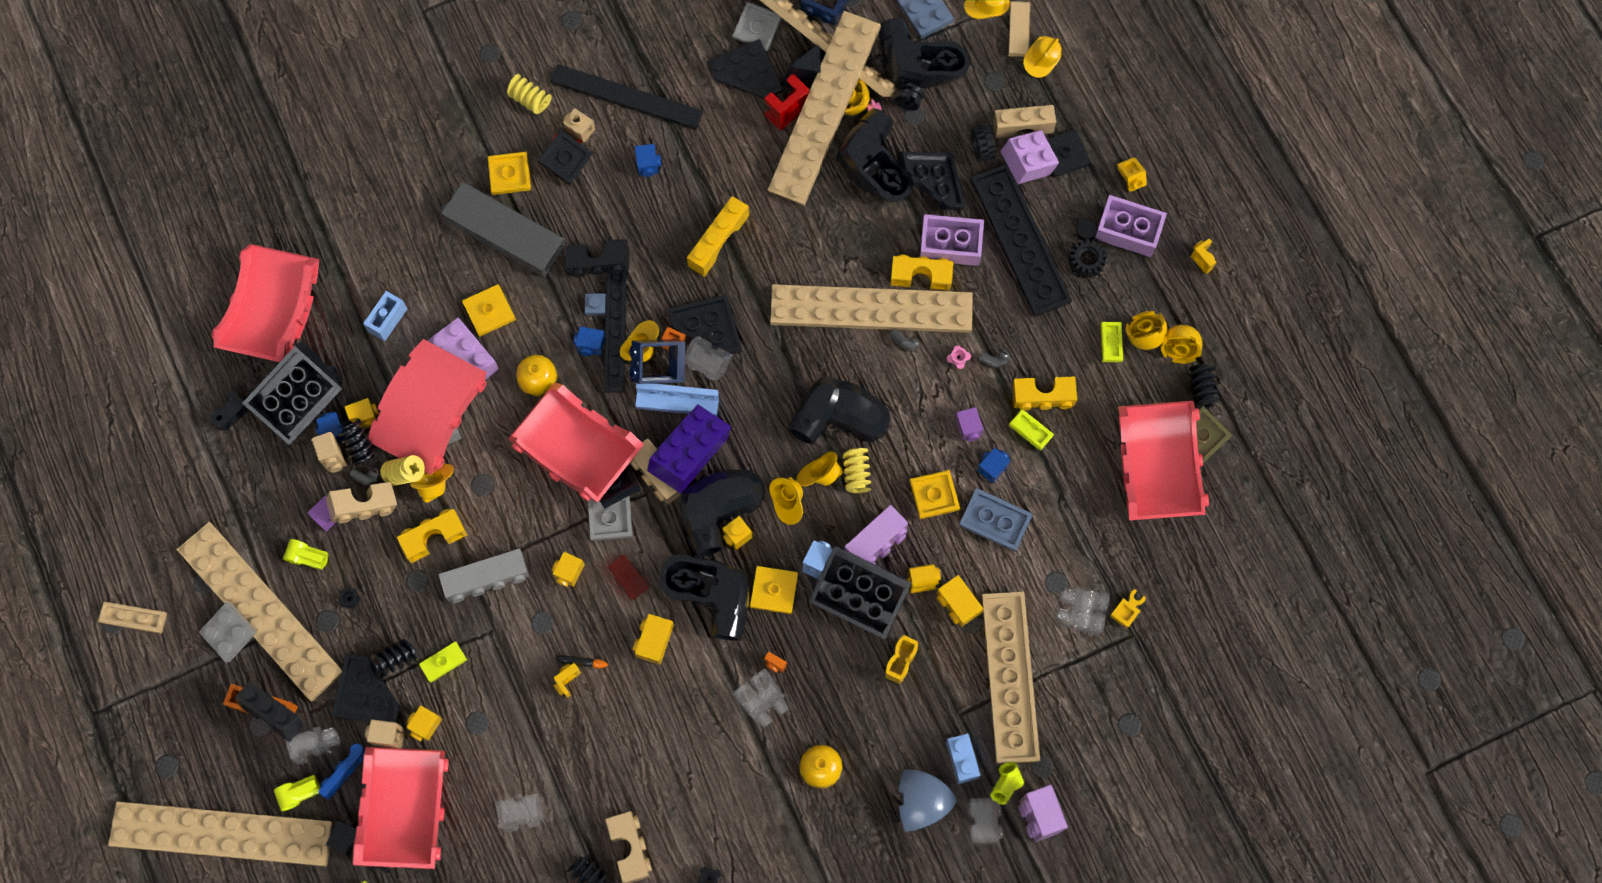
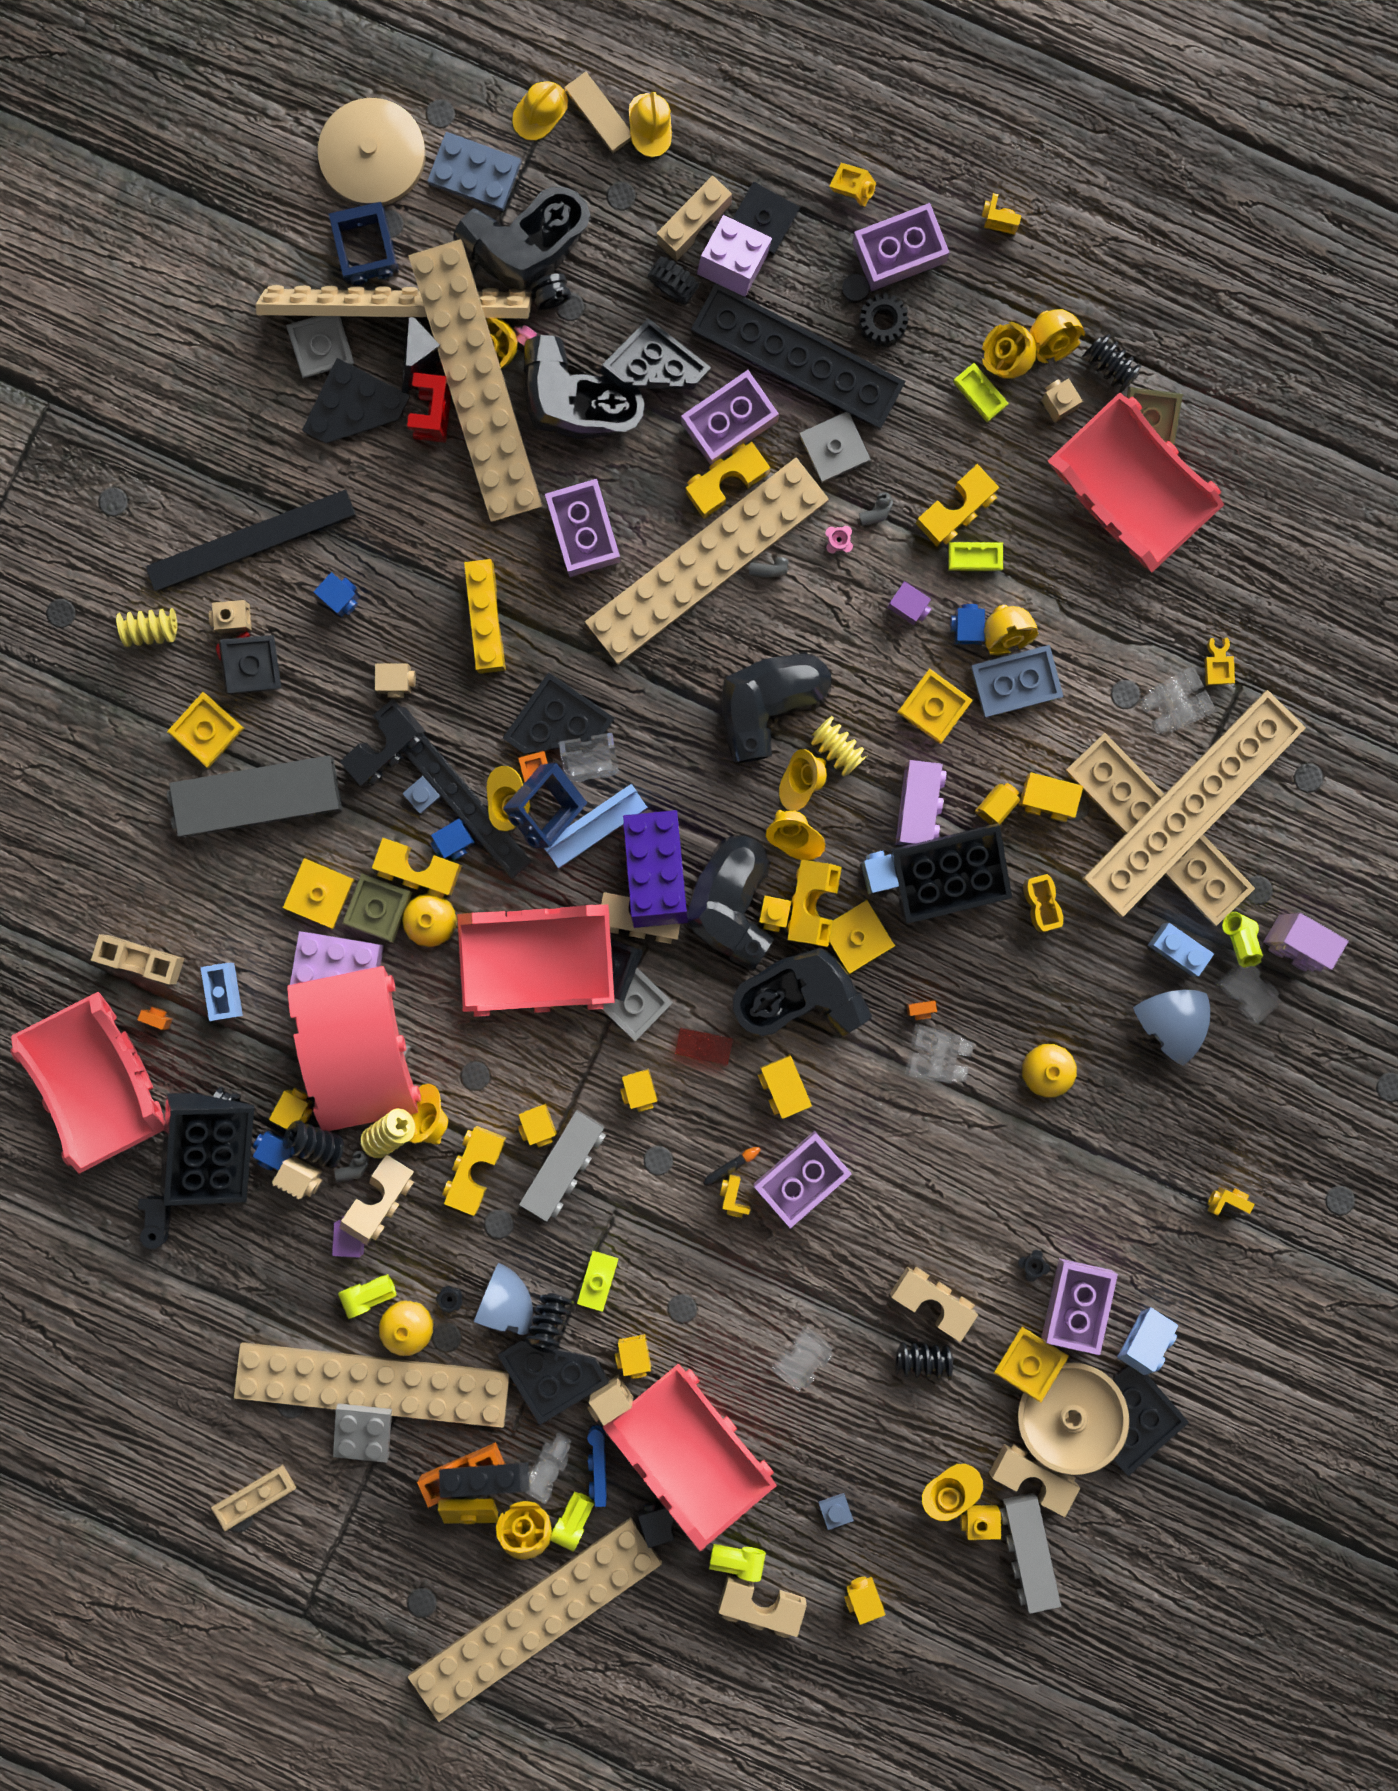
camera: 35 degrees left, 15 degrees up
none -> tan arch [91,934,185,984]
none -> orange plate [137,1007,173,1030]
none -> olive plate [342,874,412,943]
none -> yellow arch [372,838,462,898]
none -> tan brick [375,664,416,698]
none -> yellow cylinder [379,1300,433,1356]
none -> yellow plate [438,1499,498,1524]
none -> brick [474,1263,533,1335]
none -> yellow cylinder [496,1501,552,1560]
none -> yellow brick [518,1103,557,1147]
none -> lavender brick [545,479,621,577]
none -> lavender brick [754,1131,852,1228]
none -> yellow arch [787,860,842,947]
none -> light grey plate [799,412,871,483]
none -> yellow cylinder [984,605,1039,656]
none -> tan brick [1041,378,1083,423]
none -> tan plate [1082,690,1306,918]

